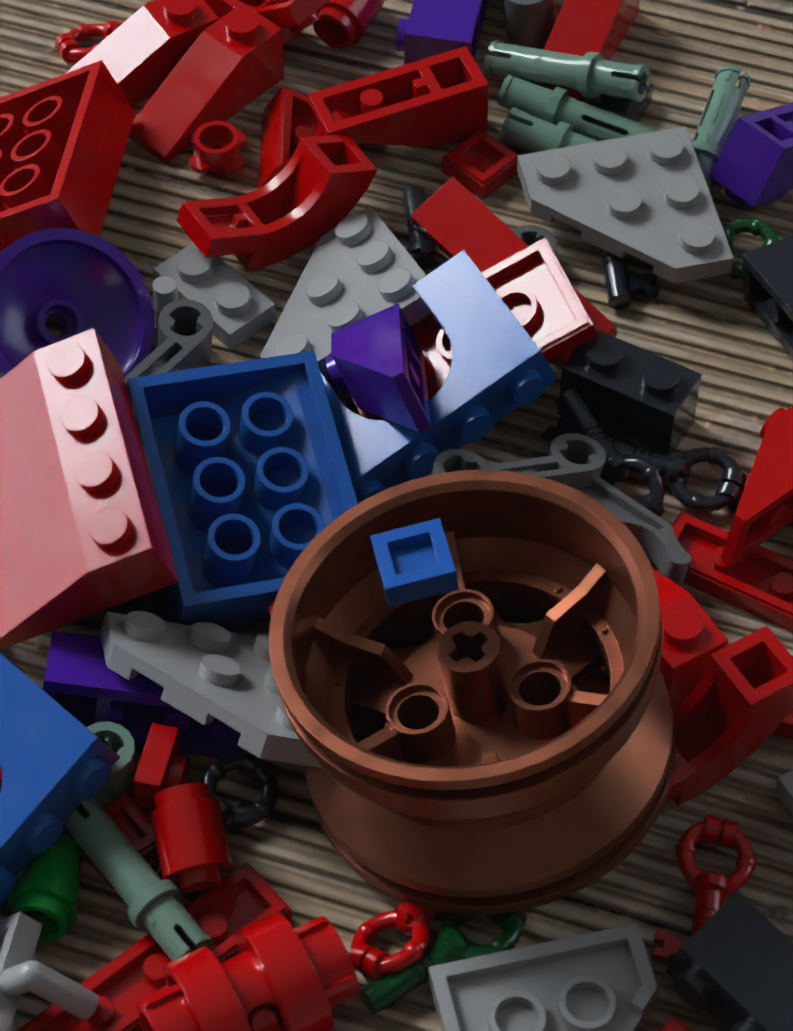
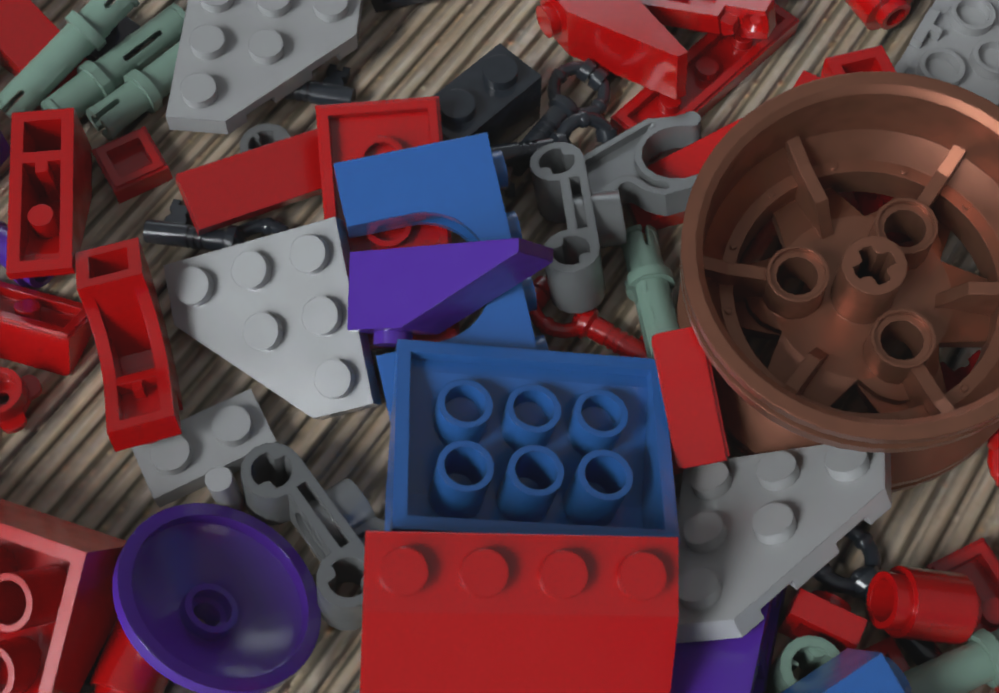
camera: 75 degrees left, 10 degrees up
blue plate [370,518,459,607] -> none

